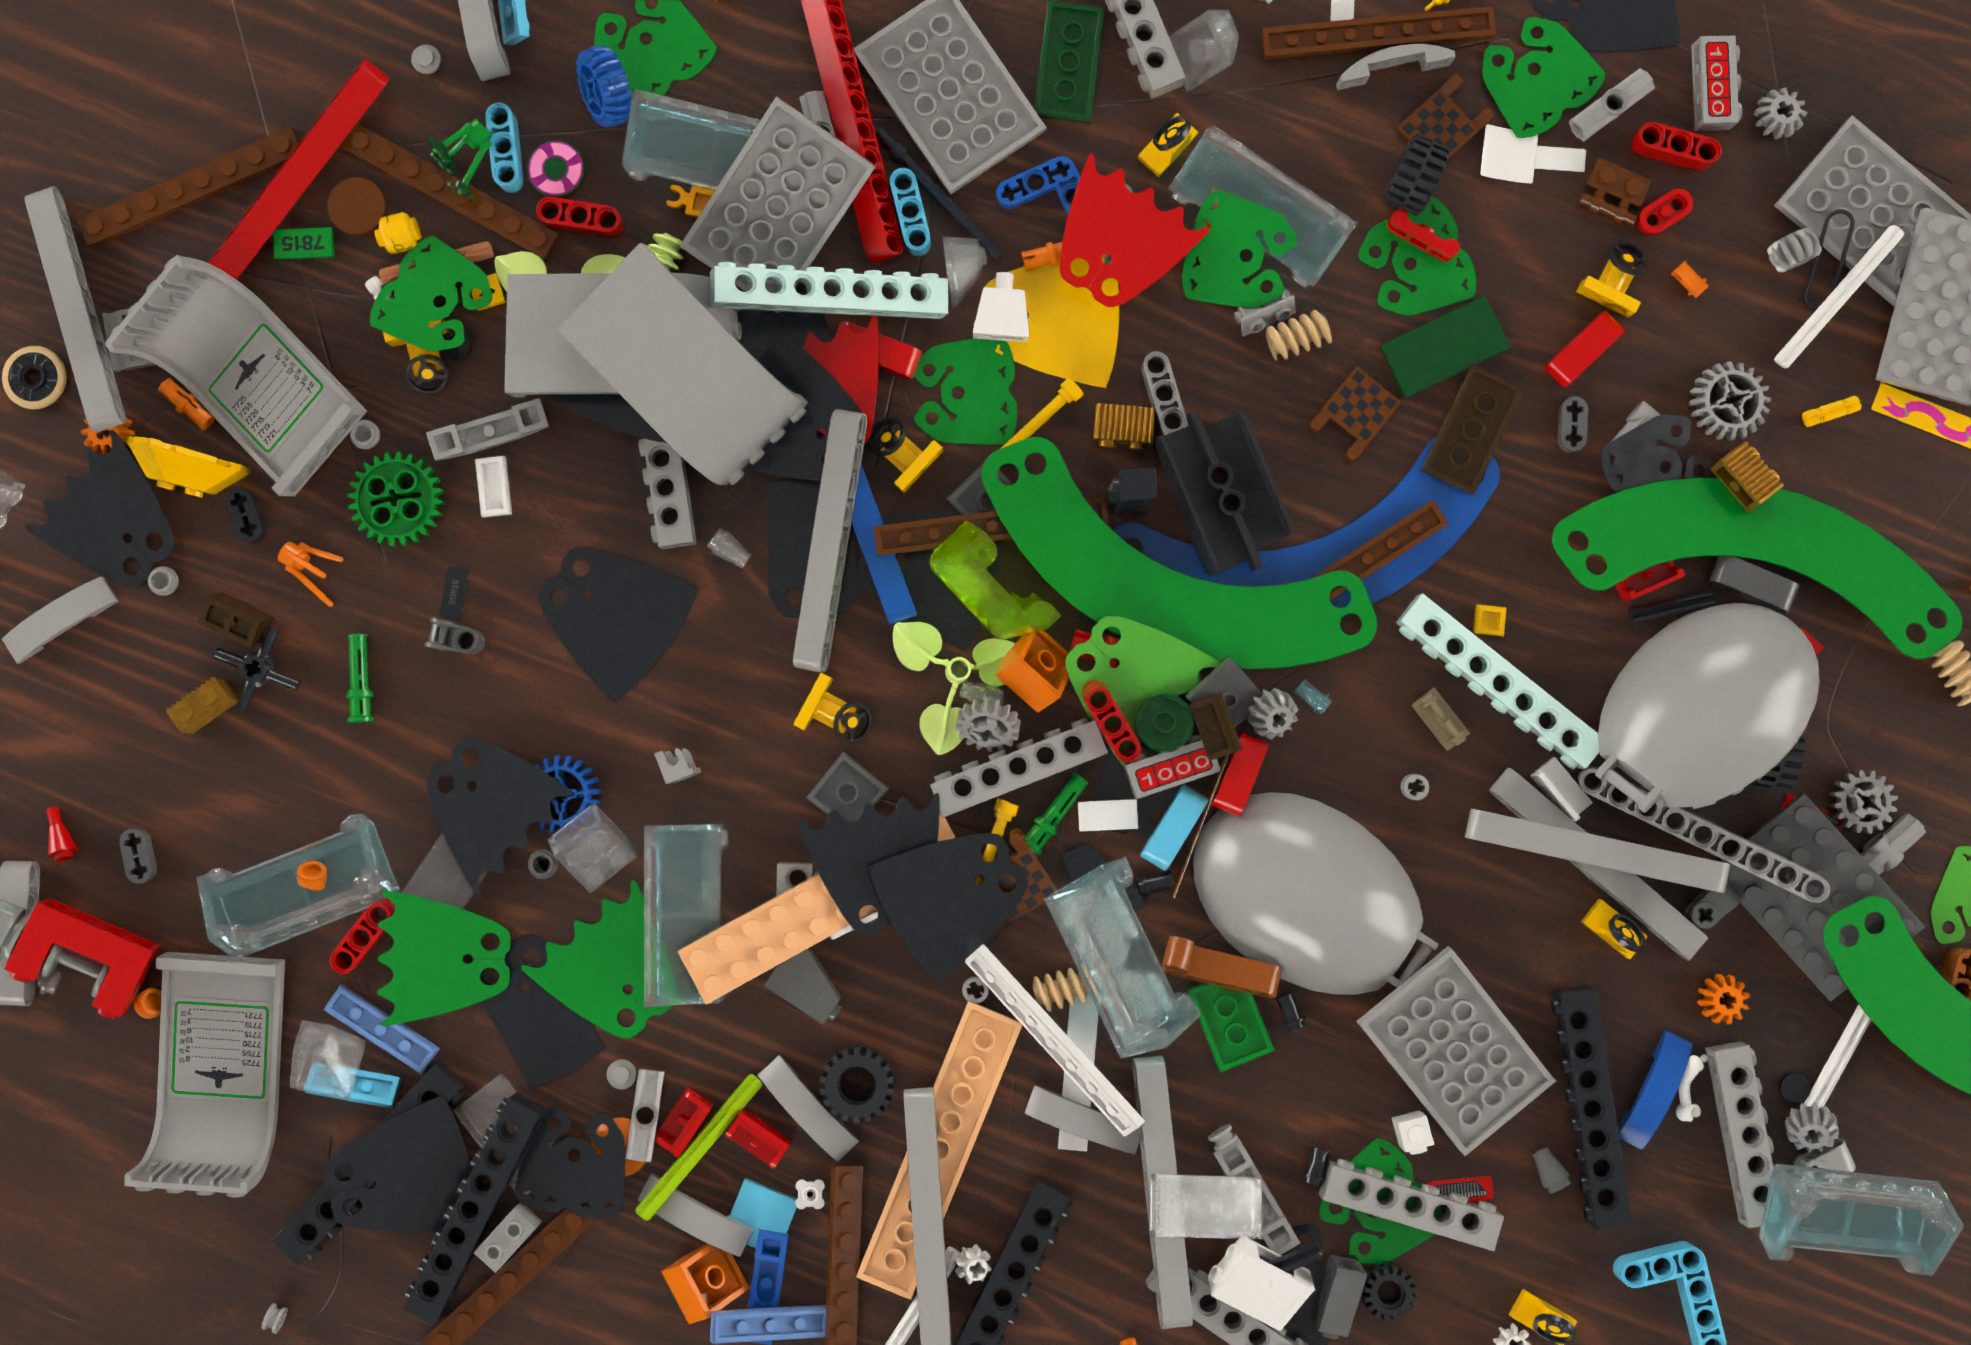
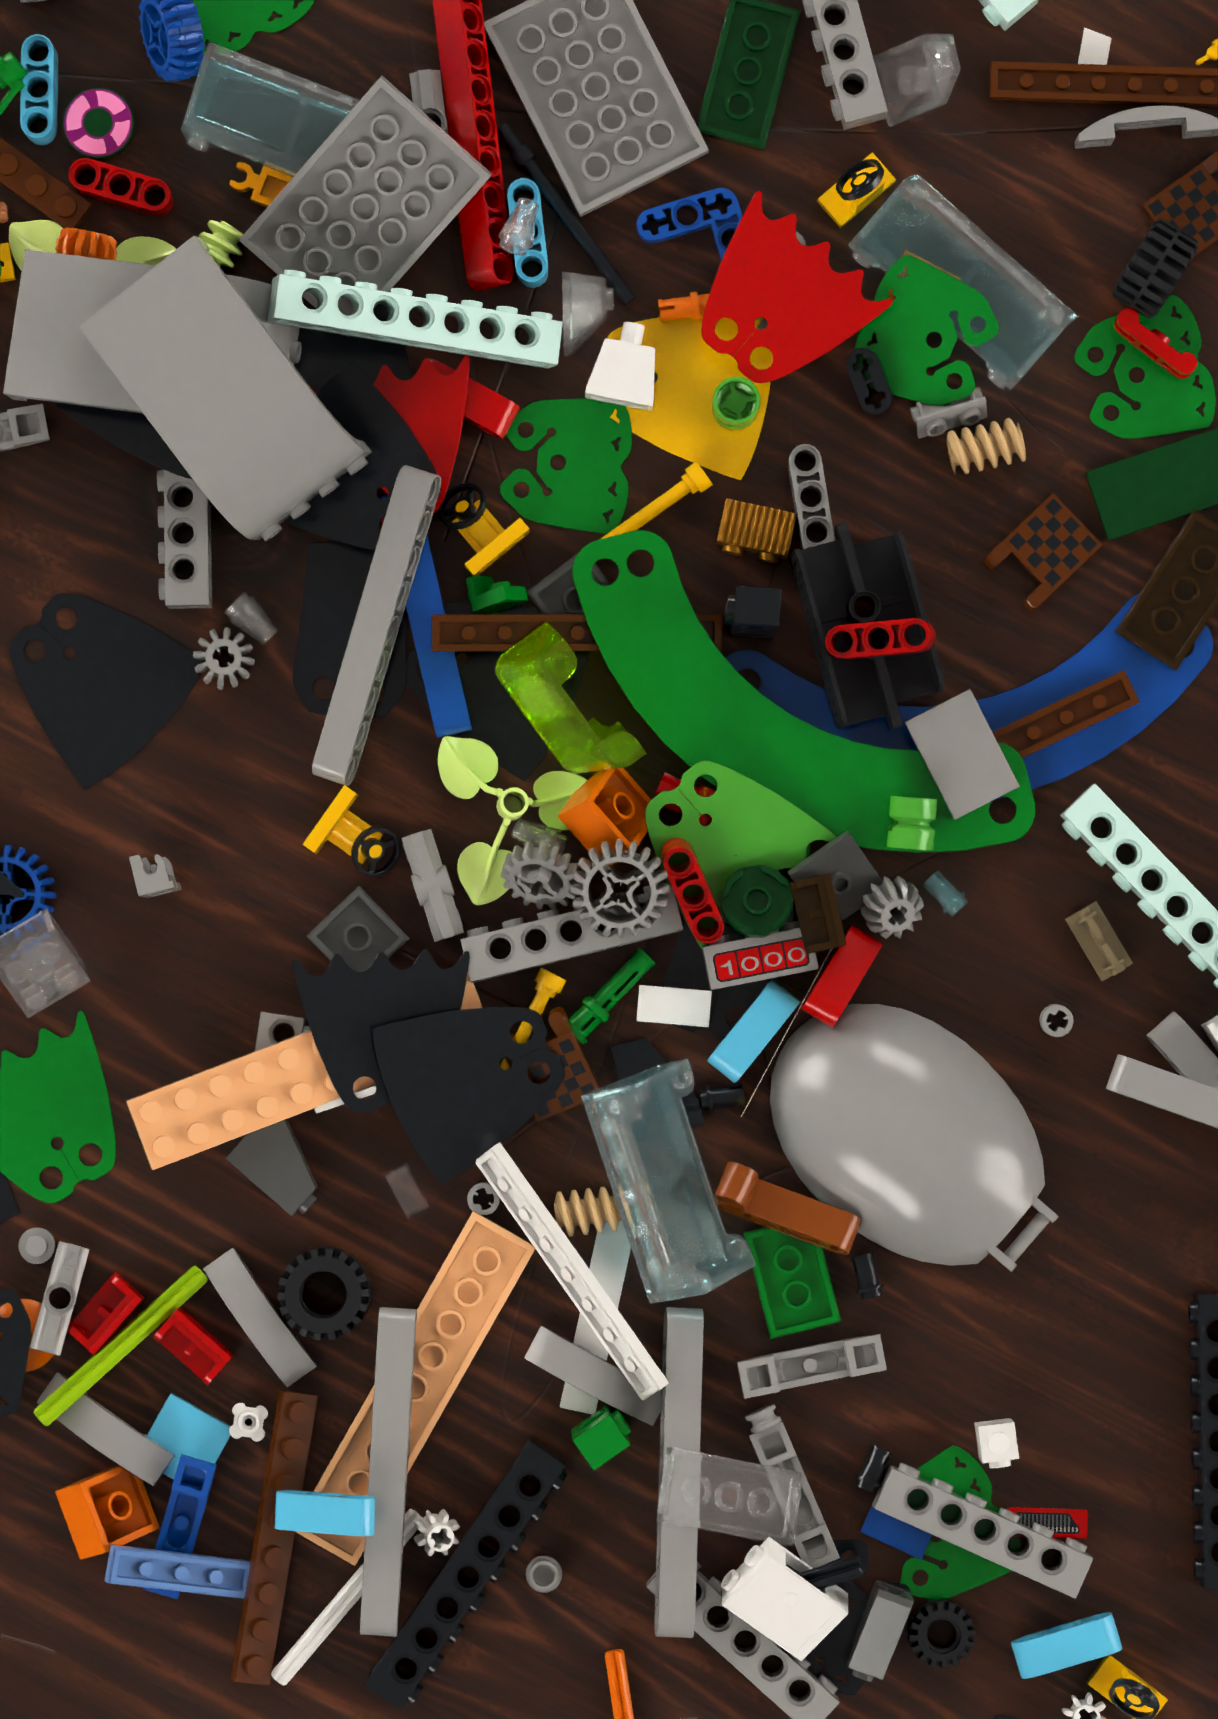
camera: 10 degrees right, 0 degrees up
clear light blue windscreen [644,823,728,1007] -> none
light grey plate [1356,946,1556,1156] -> none
yellow tile [1473,604,1507,637] -> none
dark grey cone [1532,1146,1571,1194] -> none
none -> orange gear [55,227,117,260]
none -> light grey gear [193,627,255,690]
none -> medium azure beam [275,1490,376,1536]
none -> clear piece [385,1162,429,1218]
none -> light grey piece [402,829,464,942]
none -> green bracket [466,576,528,613]
none -> clear cone [498,198,539,256]
none -> light grey plate [526,1555,562,1593]
none -> light grey gear [570,839,670,939]
none -> green brick [571,1405,631,1471]
none -> bright green wheel [712,377,760,430]
none -> light grey slope [737,1334,887,1399]
none -> red beam [825,618,936,659]
none -> black beam [846,348,894,415]
none -> blue sticker [860,1506,932,1559]
none -> bright green wheel [886,796,937,850]
none -> light grey tile [904,689,1020,820]
none -> medium azure beam [1011,1612,1123,1679]

